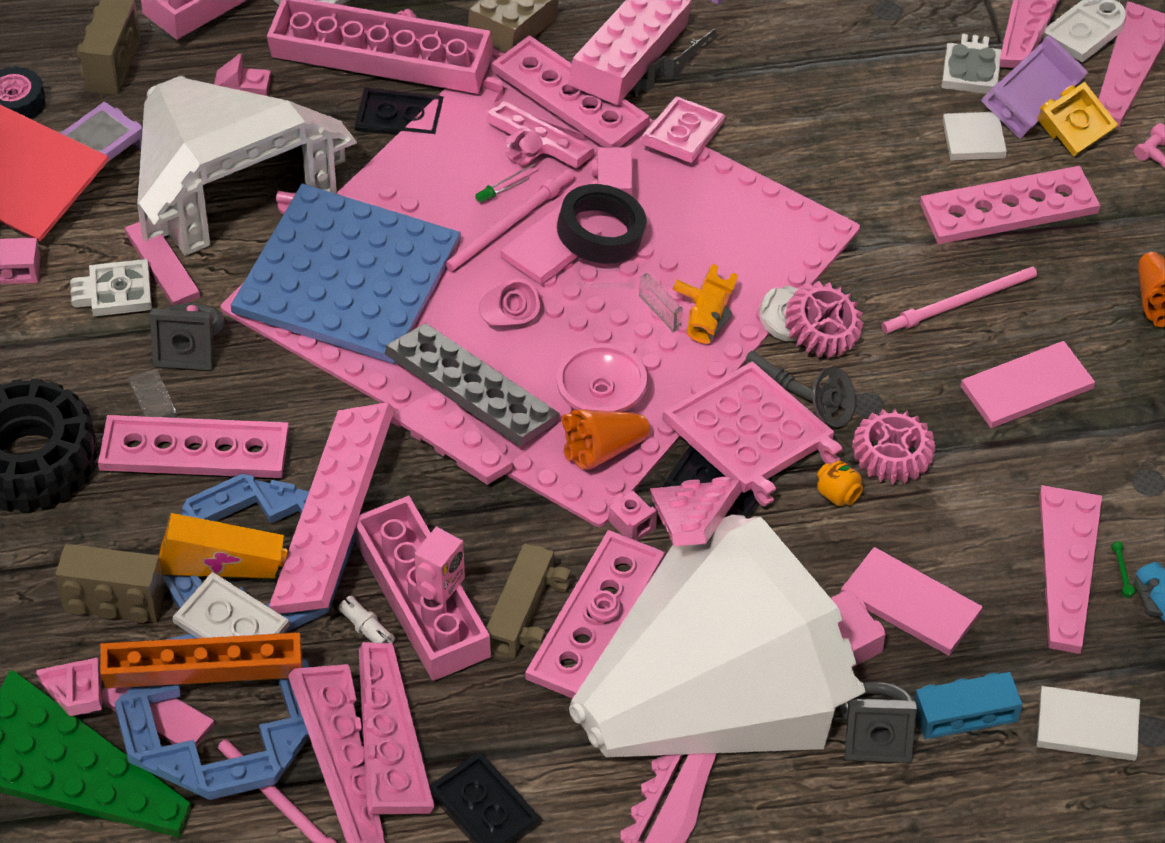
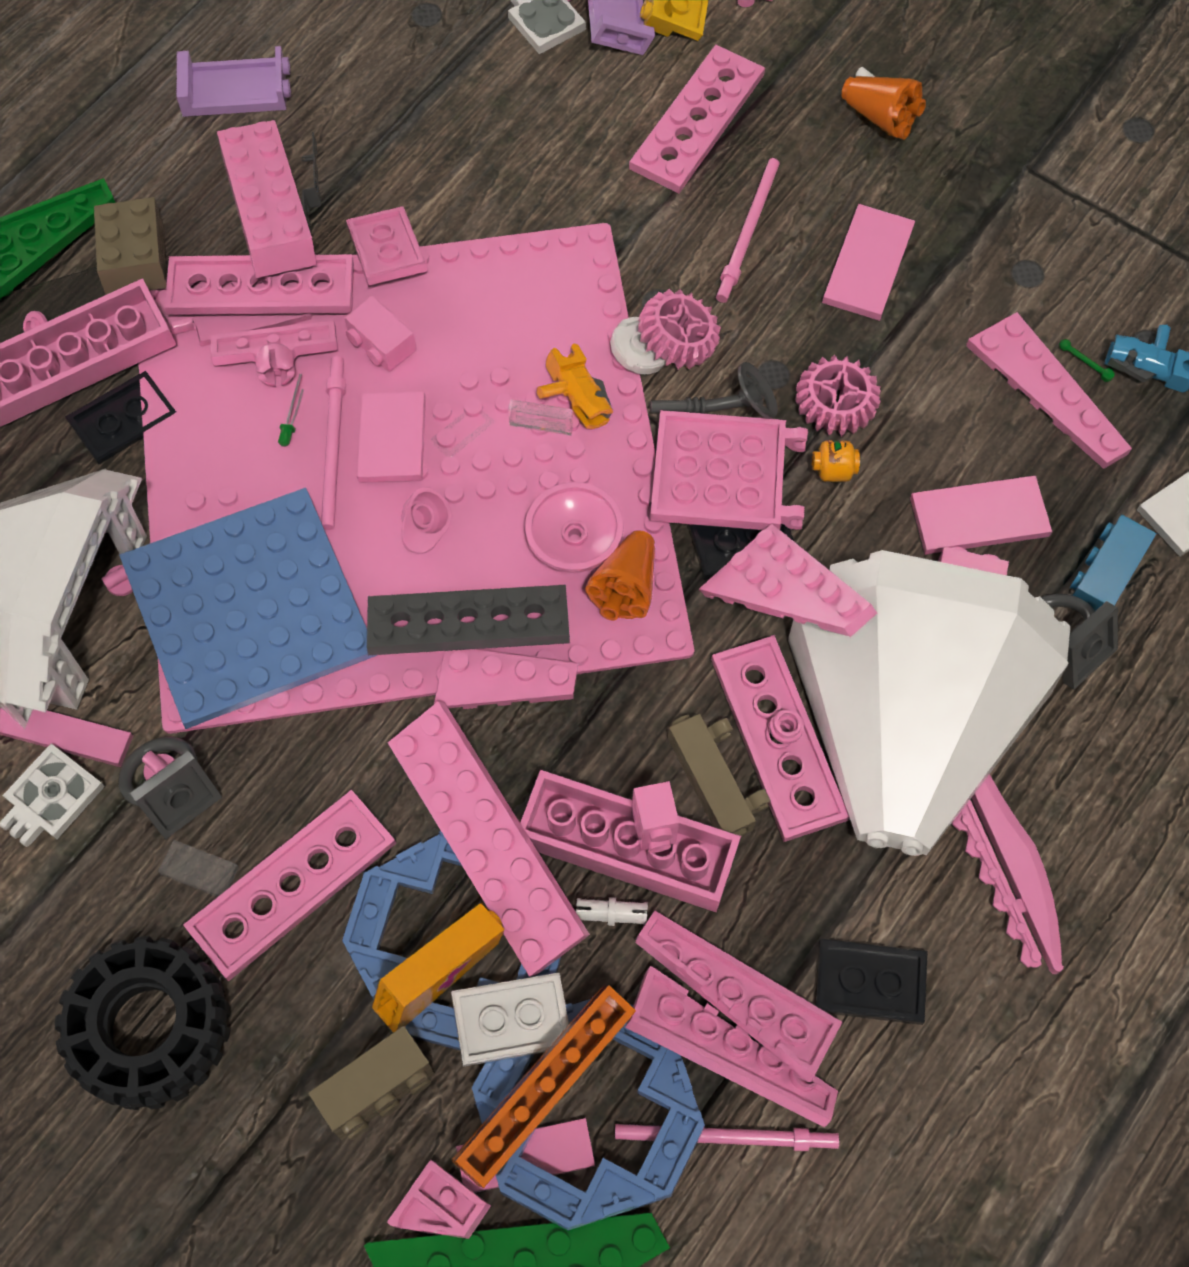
camera: 45 degrees left, 15 degrees up
black tyre [557,184,646,264] -> none
bright pink brick [608,491,657,541] -> none
white tile [943,112,1007,161] -> none

